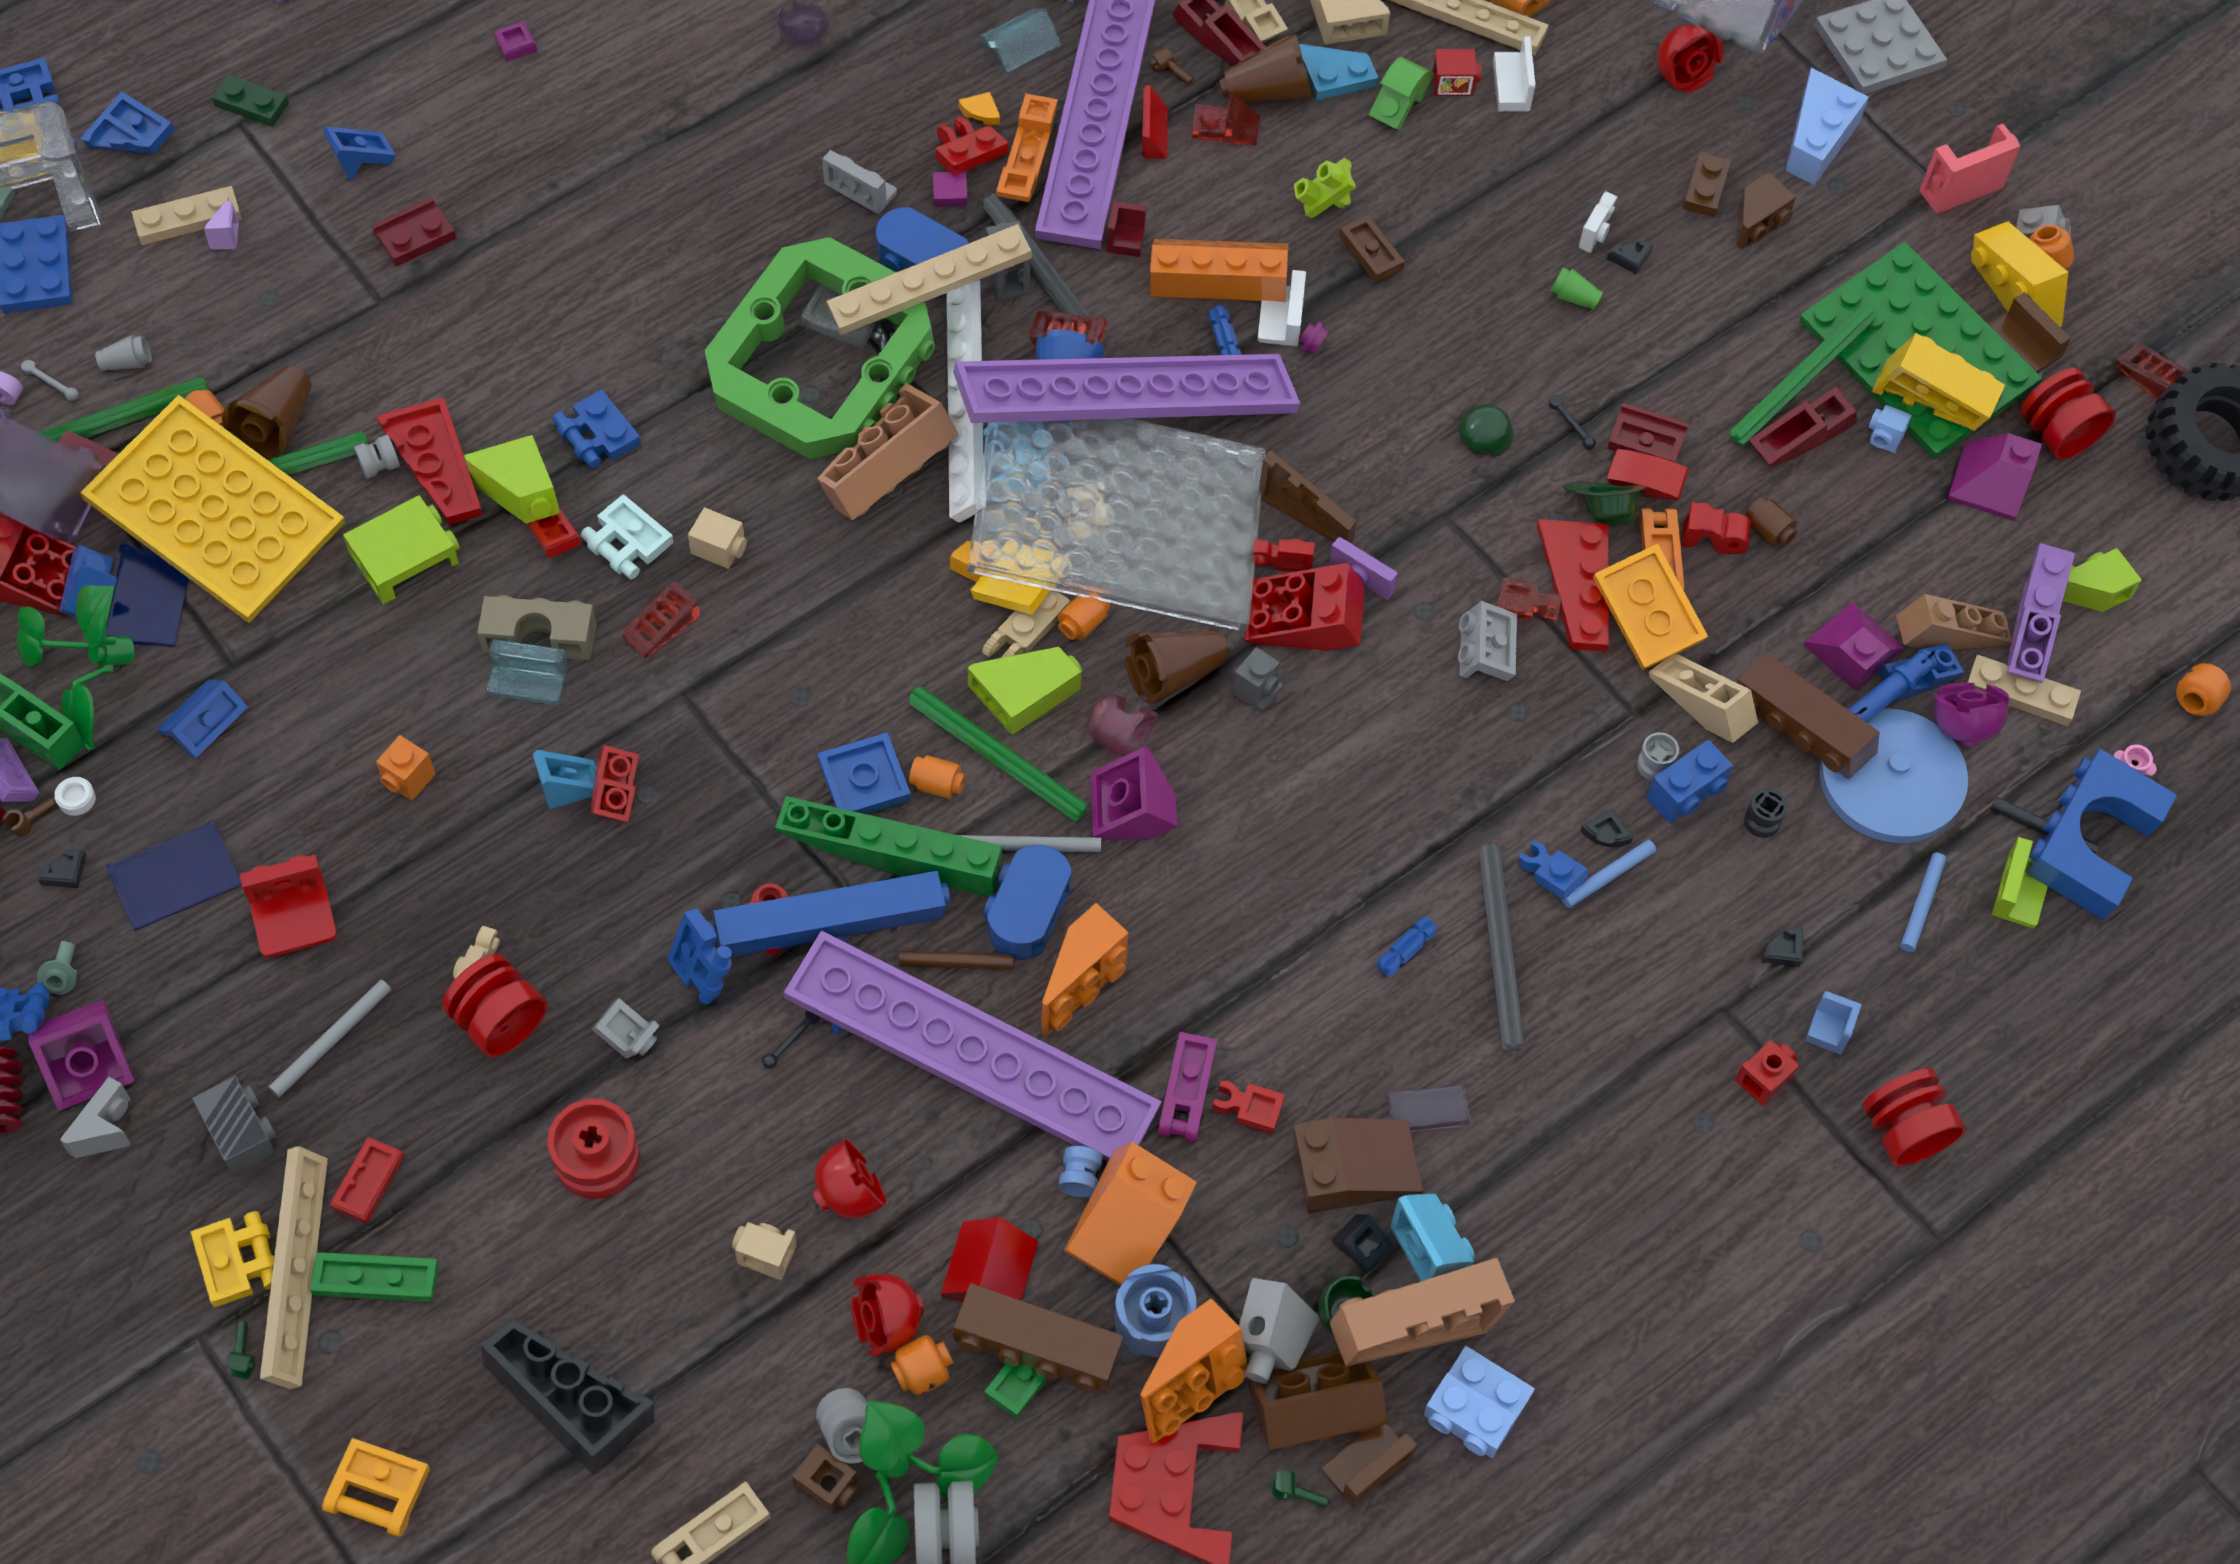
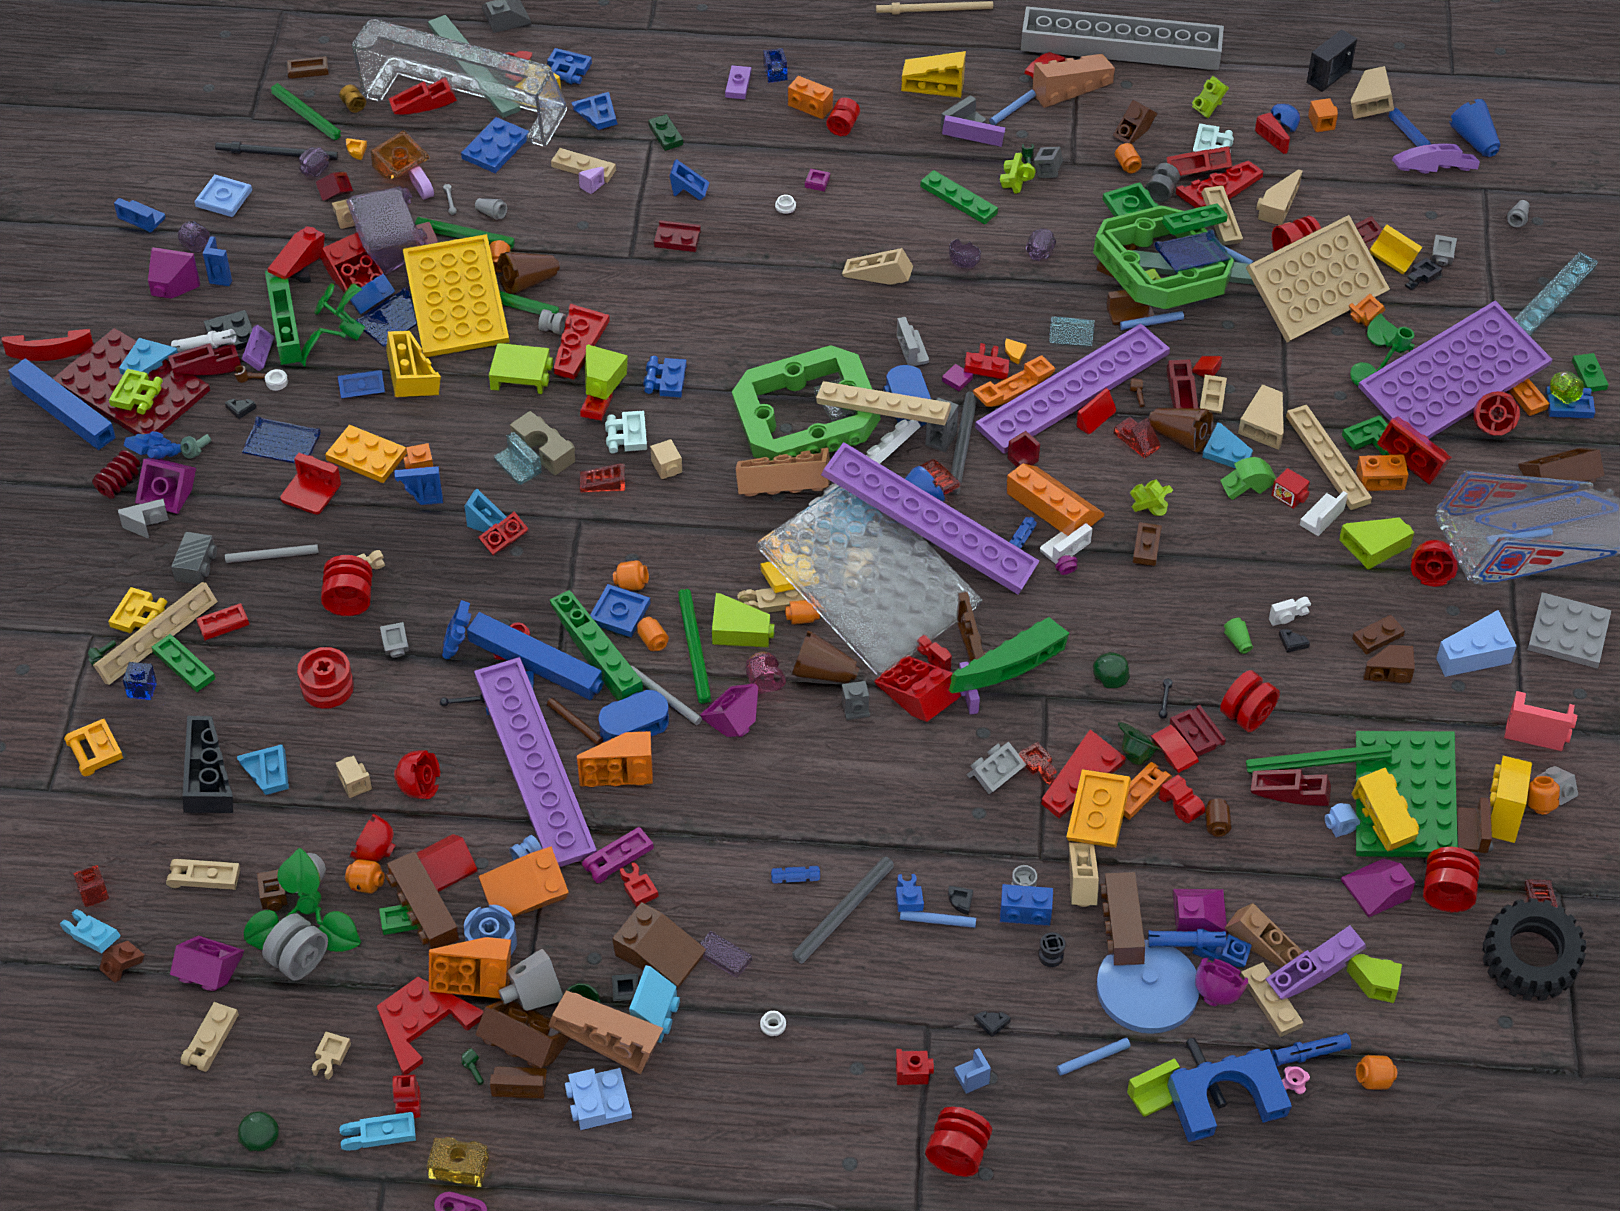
camera: 45 degrees right, 10 degrees down
none -> clear blue brick [122,662,157,700]
none -> dark azure wing [237,745,289,795]
none -> light orange plate [325,425,407,483]
none -> yellow wedge [386,331,441,397]
none -> blue wing [394,466,443,505]
none -> orange head [613,560,649,591]
none -> white plate [760,1011,786,1036]
none -> white plate [775,195,796,214]
none -> tan slope [842,248,913,285]
none -> green slope [949,617,1069,693]
none -> red wheel [1220,670,1280,732]
none -> blue pin [1272,1033,1351,1066]
none -> lime slope [1339,517,1414,570]

